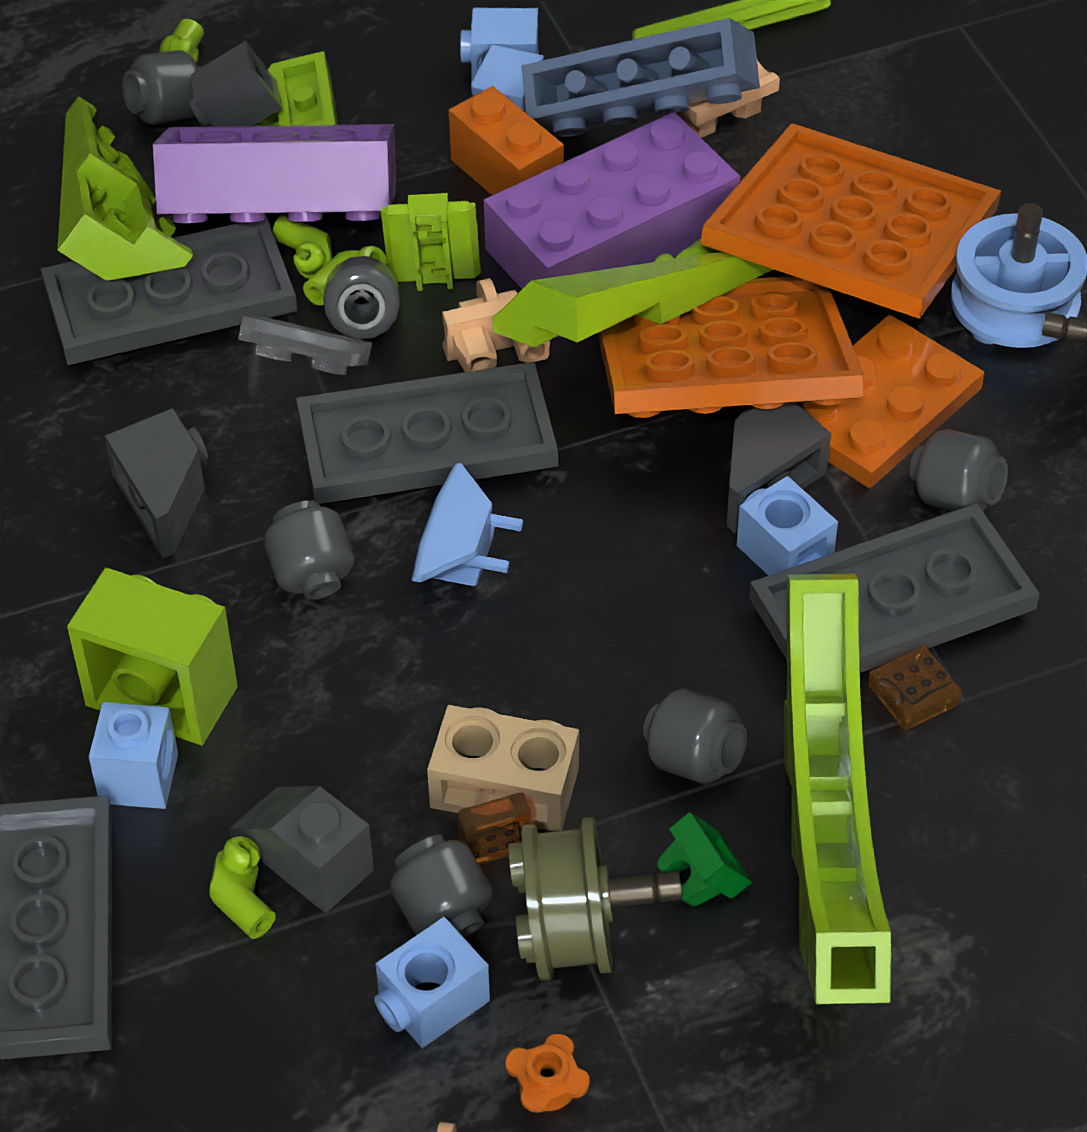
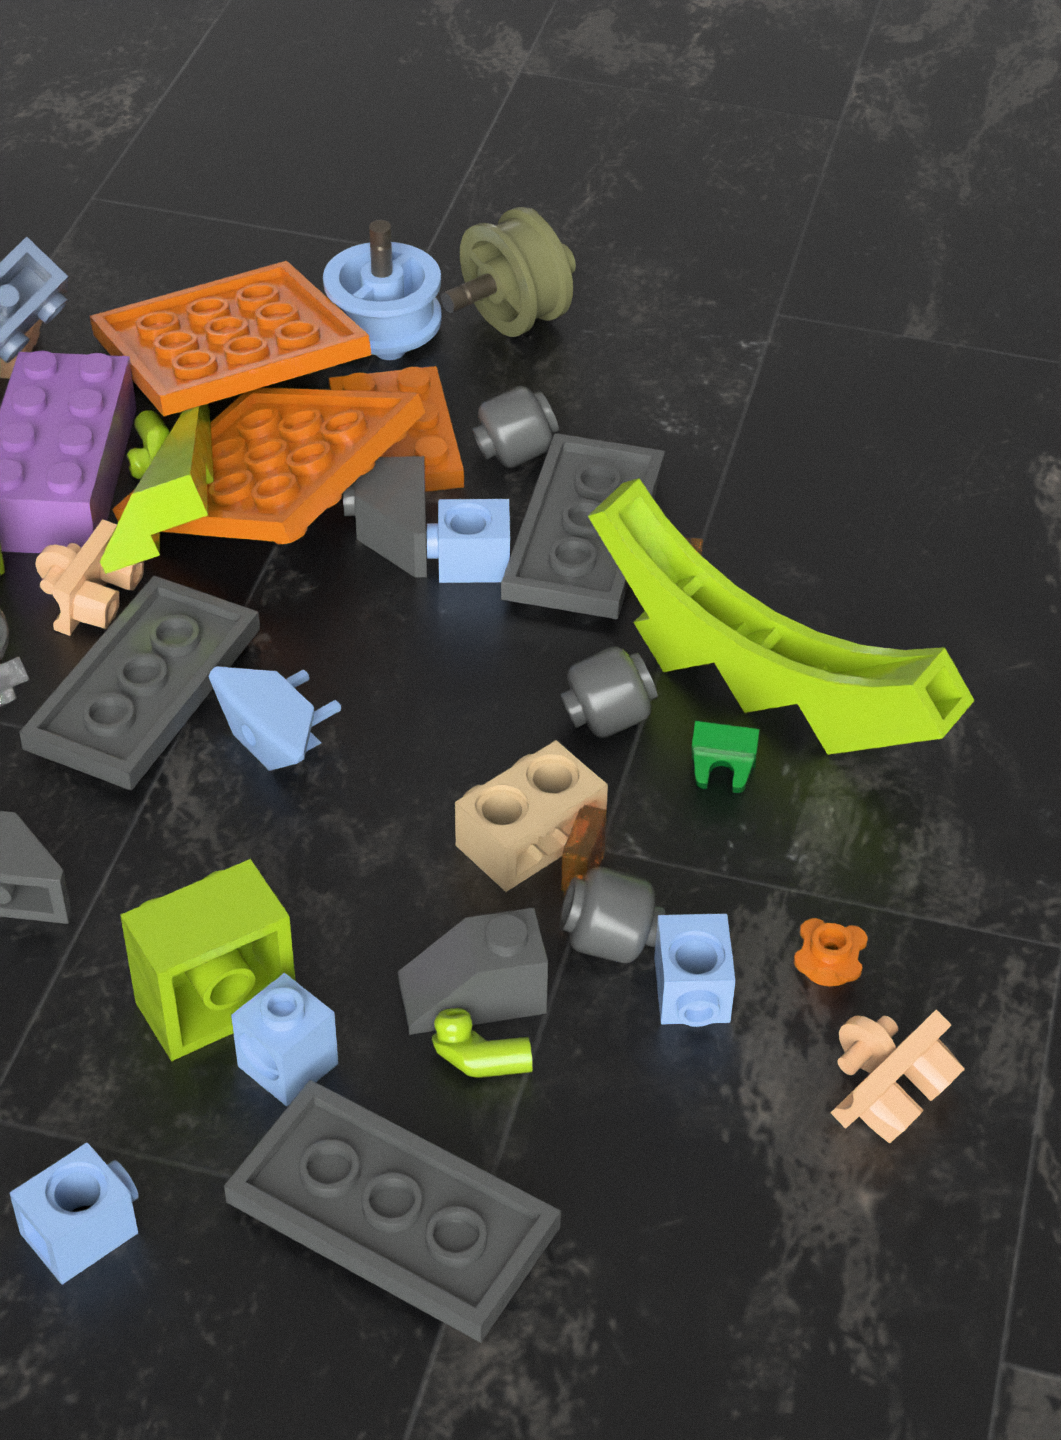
camera: 55 degrees left, 5 degrees down
dark grey head [263,501,355,600] -> none
olive wheel [508,816,682,981] -> none

